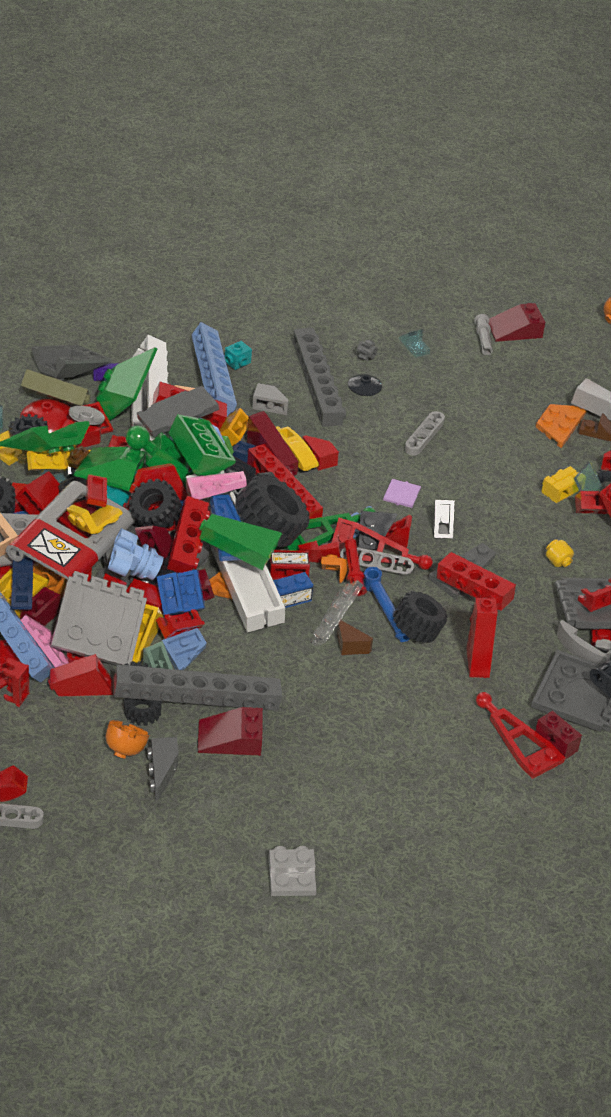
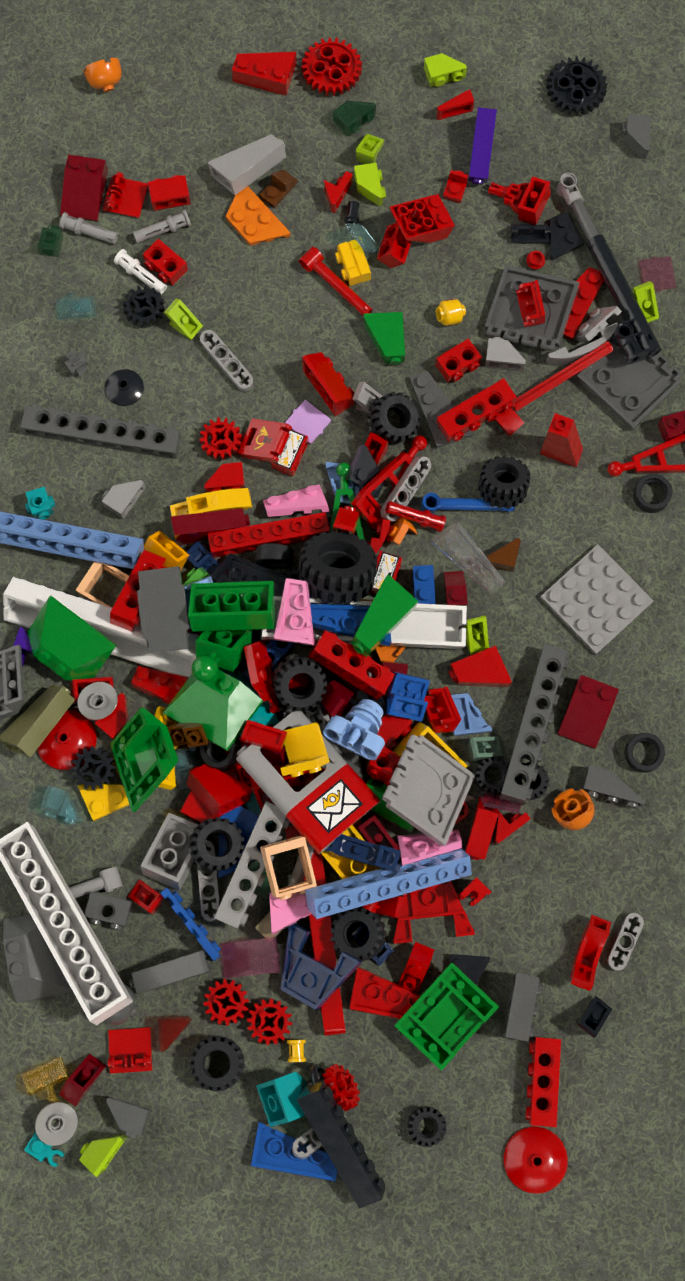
camera: 65 degrees left, 35 degrees up
none -> clear green brick [37,225,63,257]
none -> red hinge [102,172,148,218]
none -> white pin [114,249,167,295]
none -> black gear [123,285,165,328]
none -> light grey pin [133,210,191,243]
none -> red brick [143,239,188,286]
none -> red brick [148,175,191,211]
none -> lime slope [164,298,203,340]
none -> red gear [199,417,242,461]
none -> red container [238,418,292,463]
none -> bright pink wing [263,484,329,517]
none -> brick [271,430,309,477]
none -> red piece [298,246,373,316]
none -> red slope [302,352,355,417]
none -> red slope [333,506,359,535]
none -> green slope [364,312,405,365]
none -> black tyre [367,392,421,445]
none -> red brick [435,338,482,383]
none -> dark red slope [443,571,468,606]
none -> red slope [448,645,512,687]
none -> lime slope [461,615,489,656]
none -> clear pink piece [481,793,521,813]
none -> light grey slope [485,337,526,371]
none -> red slope [494,812,531,845]
none -> red axle [513,341,613,411]
none -> light grey plate [540,545,653,655]
none -> black tyre [624,733,665,773]
none -> black tyre [633,474,673,513]

